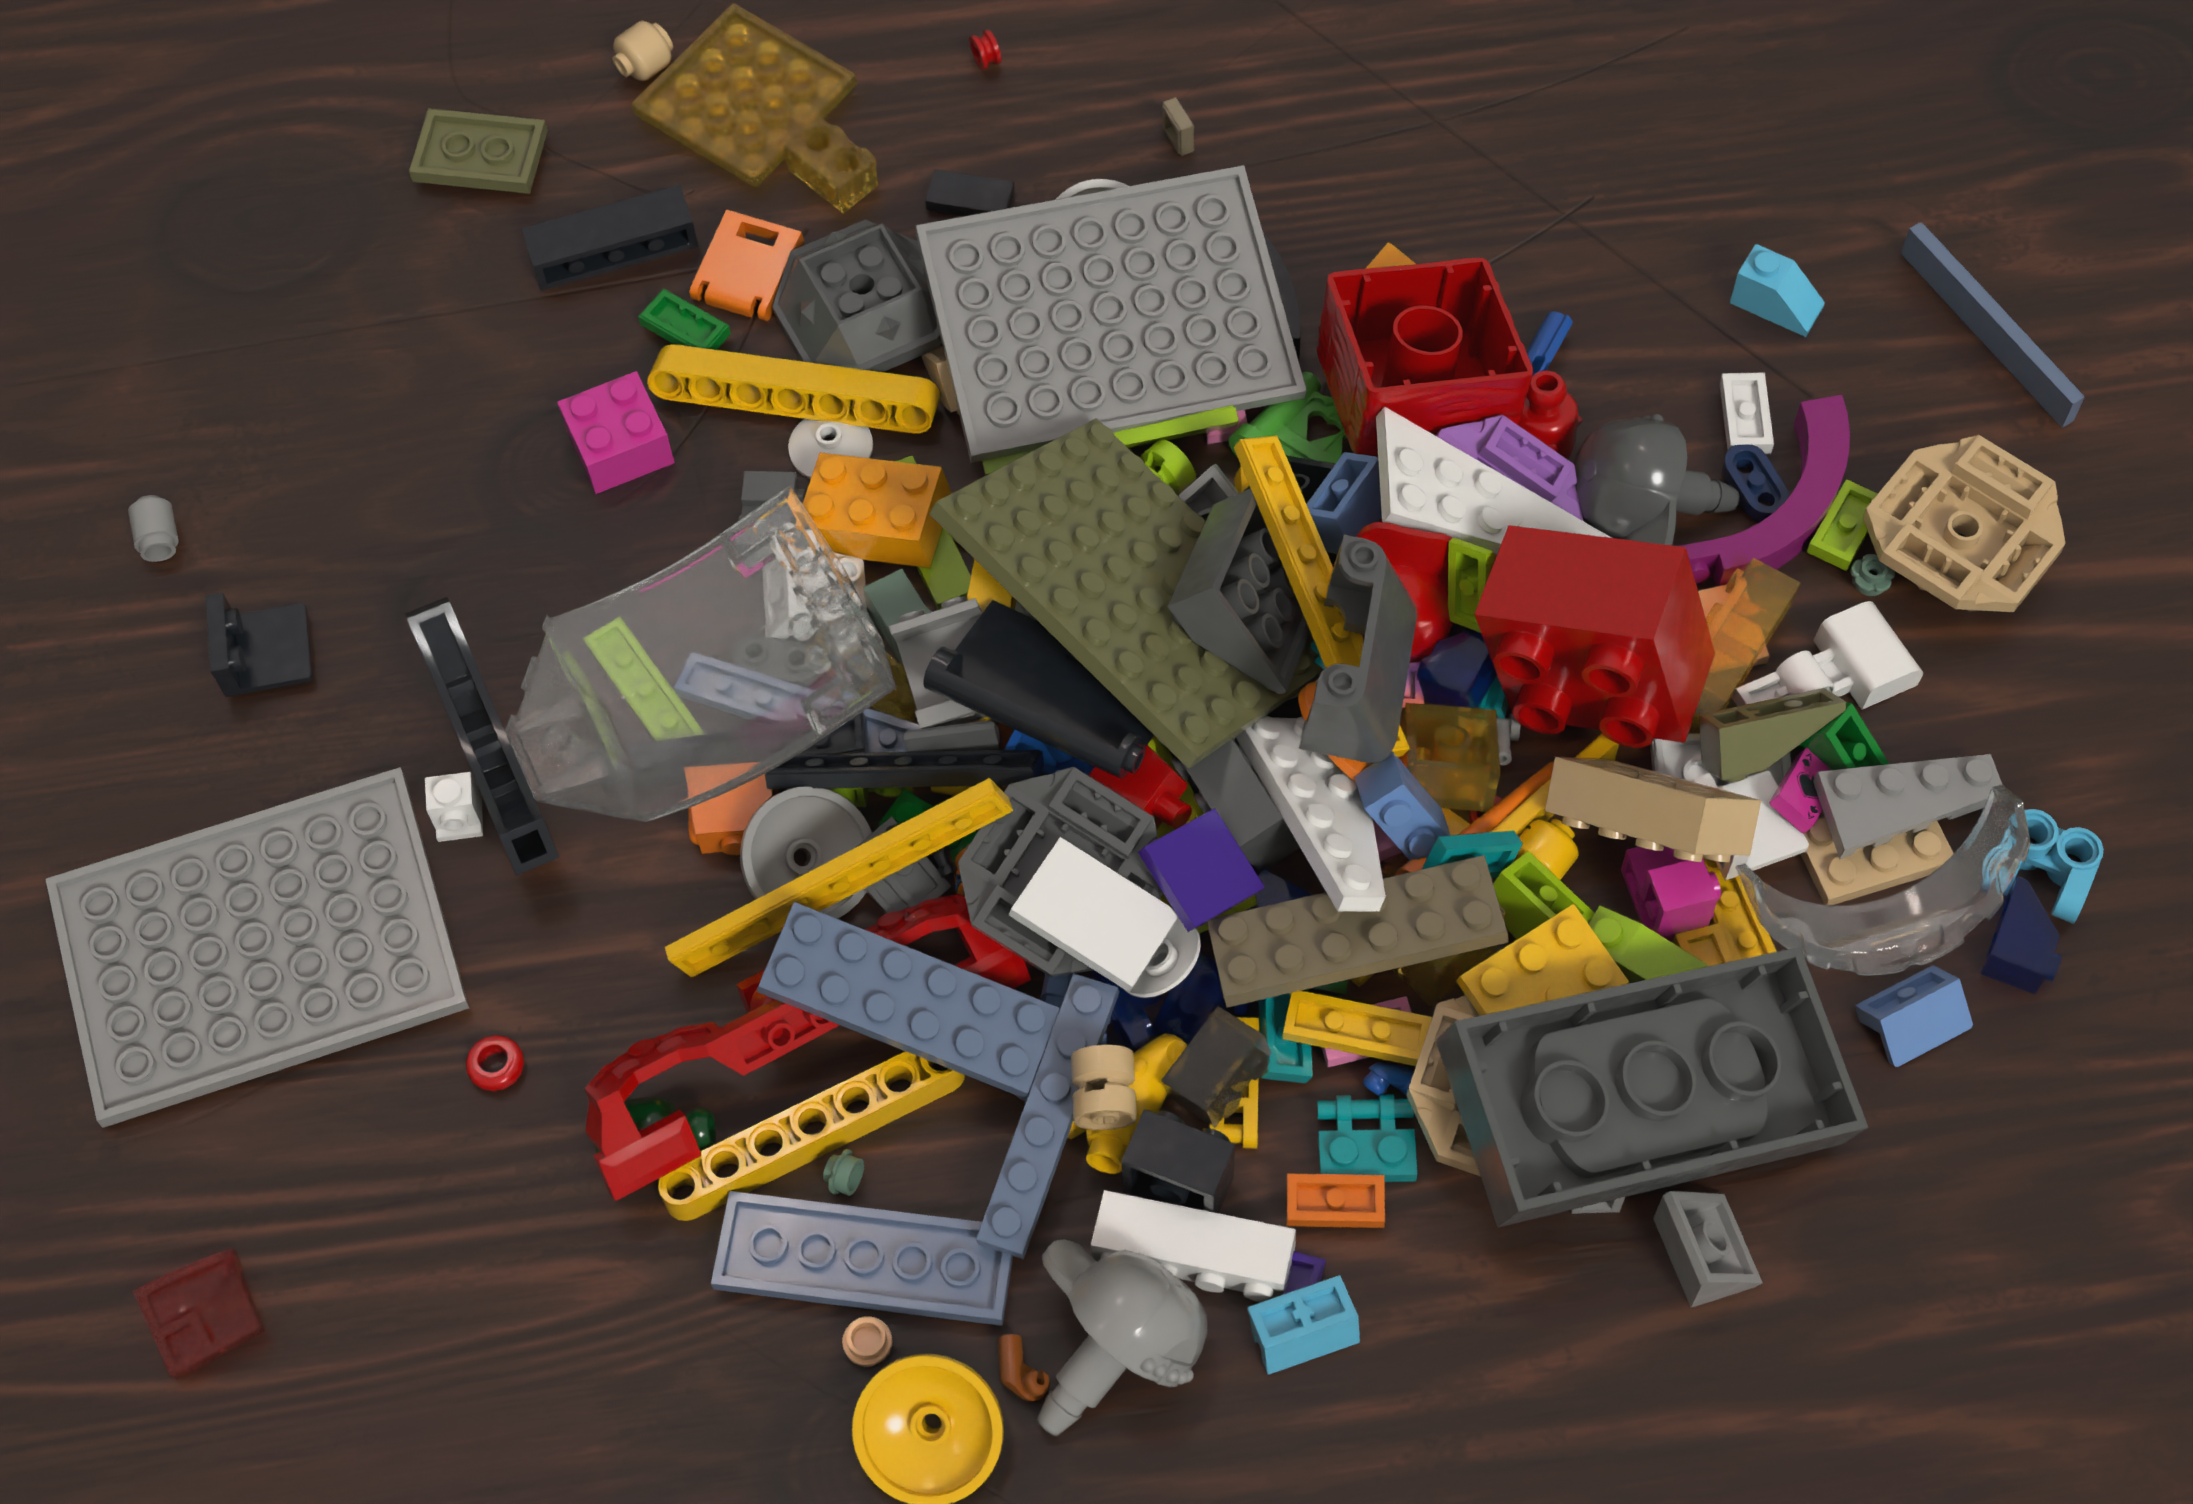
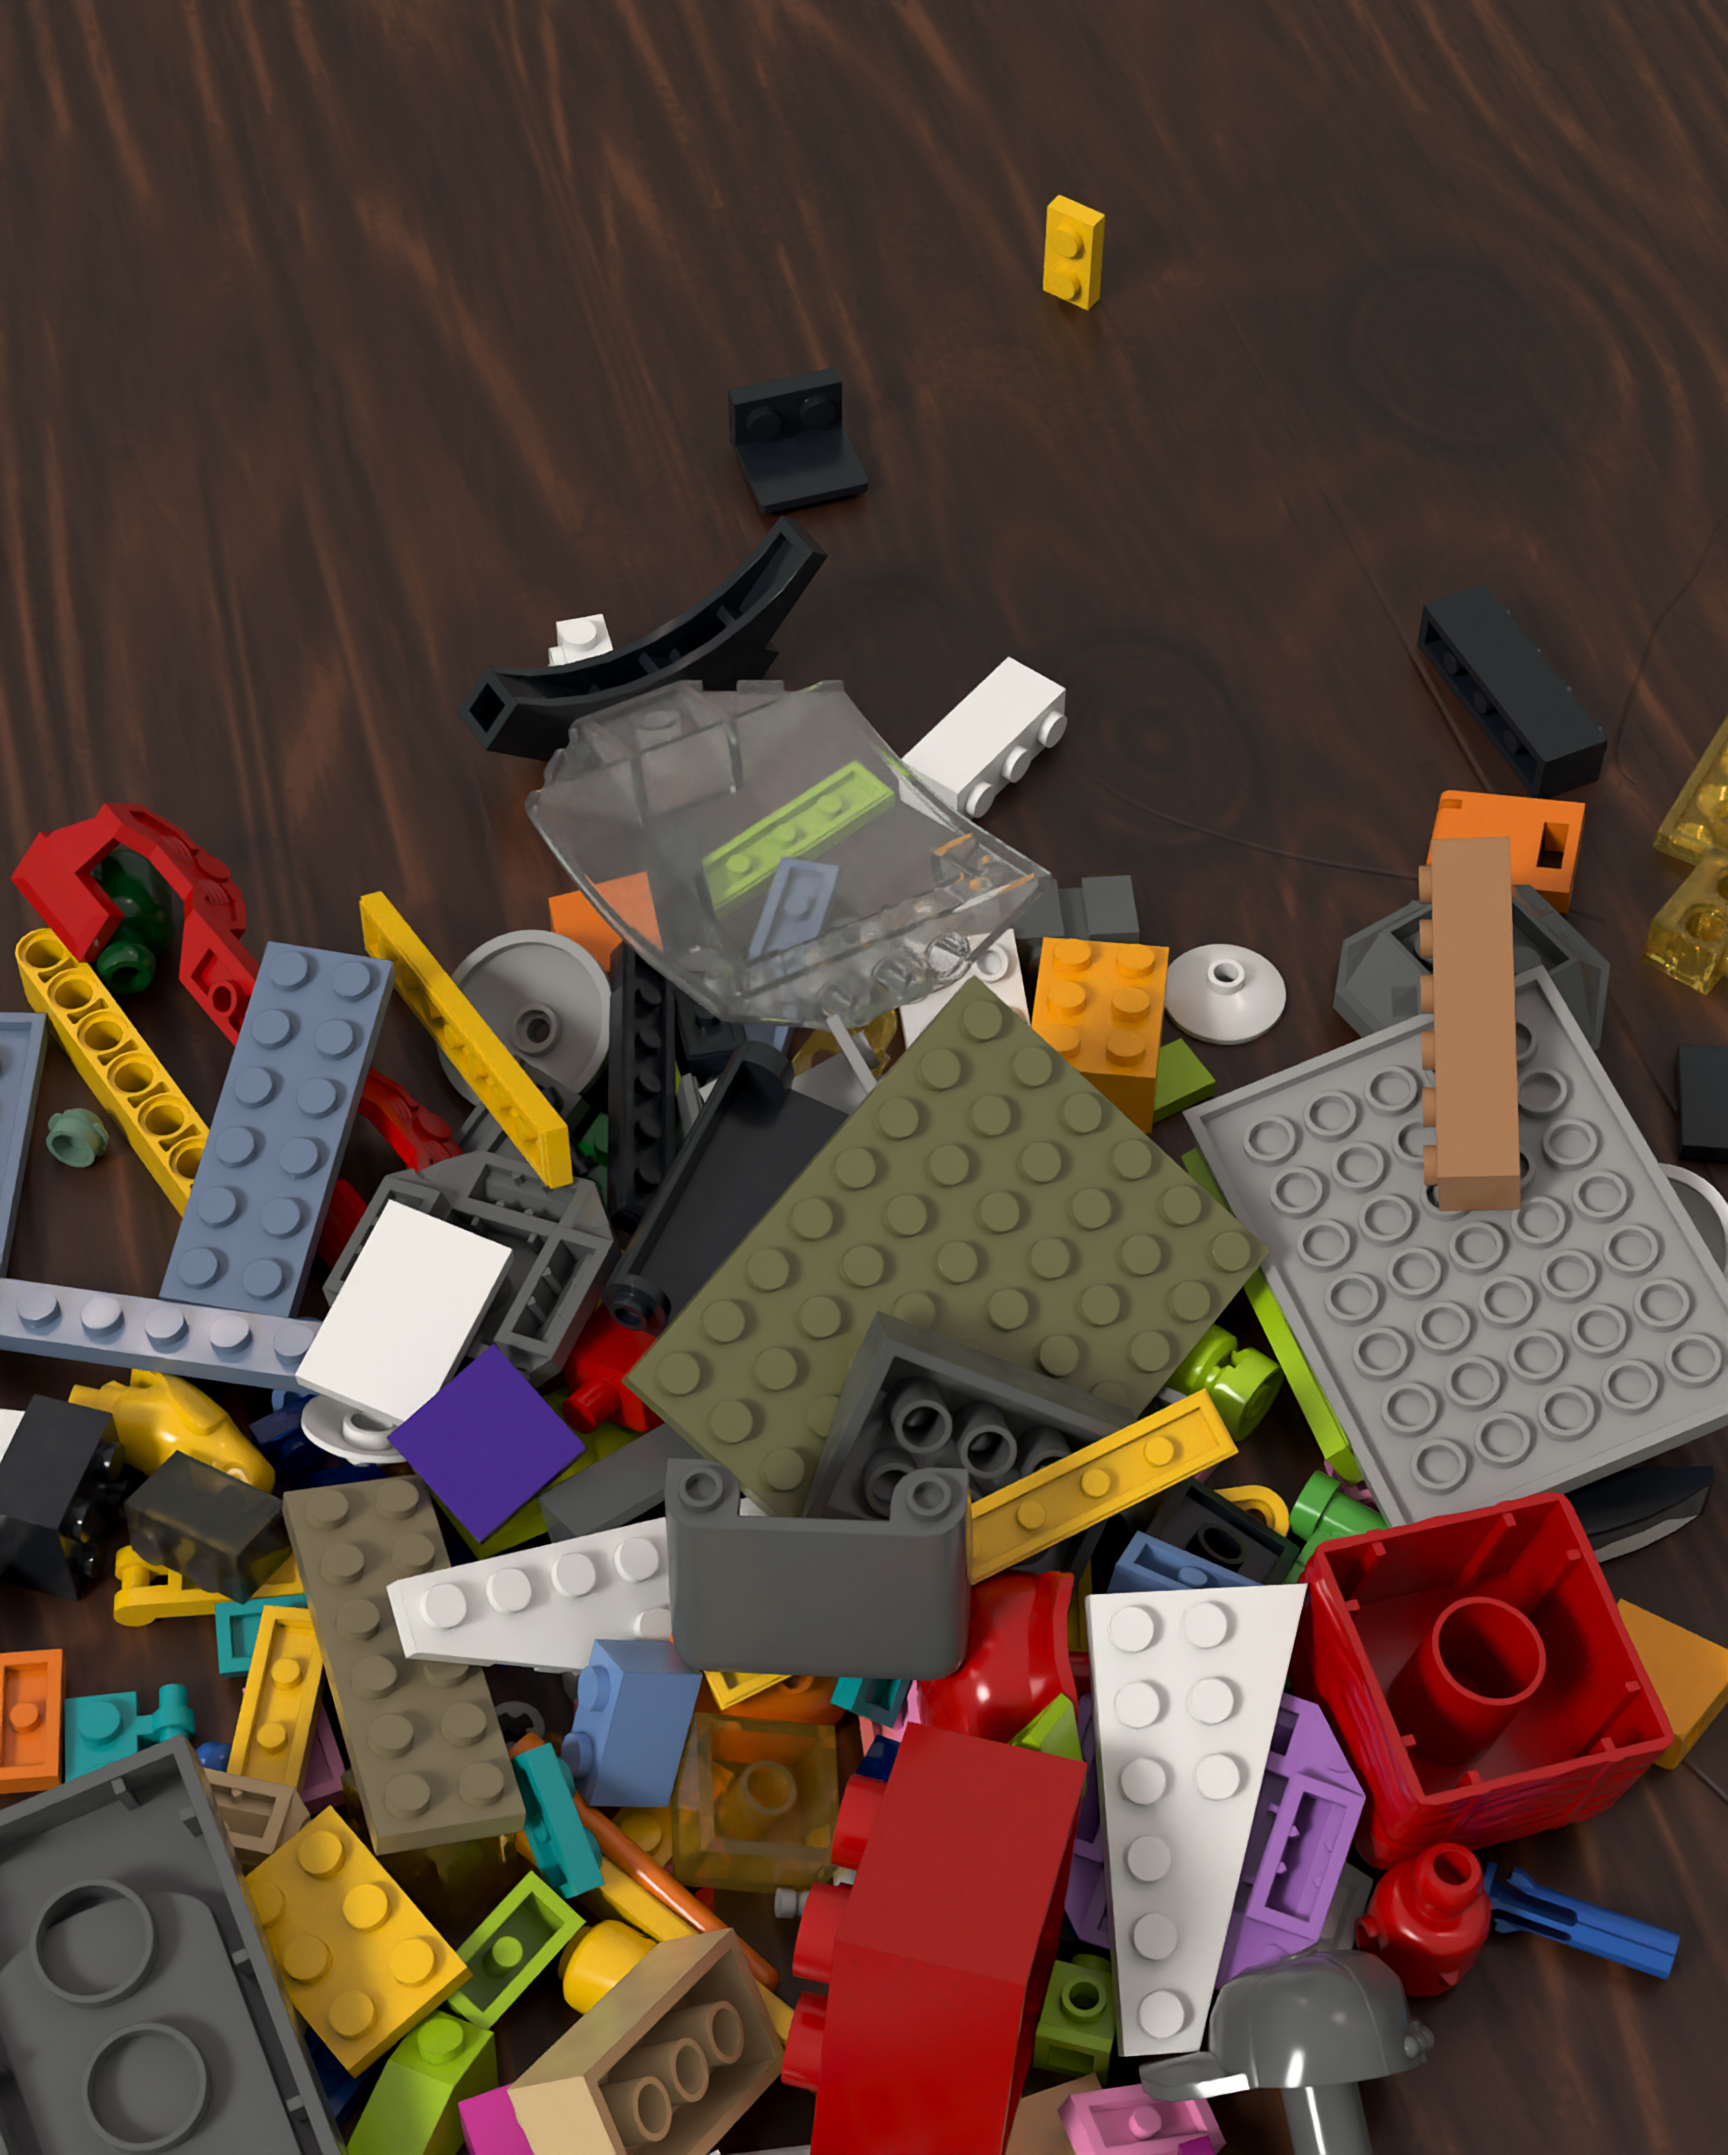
camera: 80 degrees right, 10 degrees down
light grey plate [45,767,469,1128] -> none
light grey brick [128,495,179,562] -> none
olive plate [409,108,548,194] -> none
red piece [465,1035,524,1091] -> none
dark pink brick [557,371,675,494] -> none
green plate [638,288,731,350] -> none
yellow beam [647,345,941,434] -> none
tan wheel [1071,1045,1137,1130] -> none
none -> white brick [899,657,1067,834]
none -> yellow plate [1043,194,1105,311]
none -> medium nougat brick [1419,836,1521,1211]

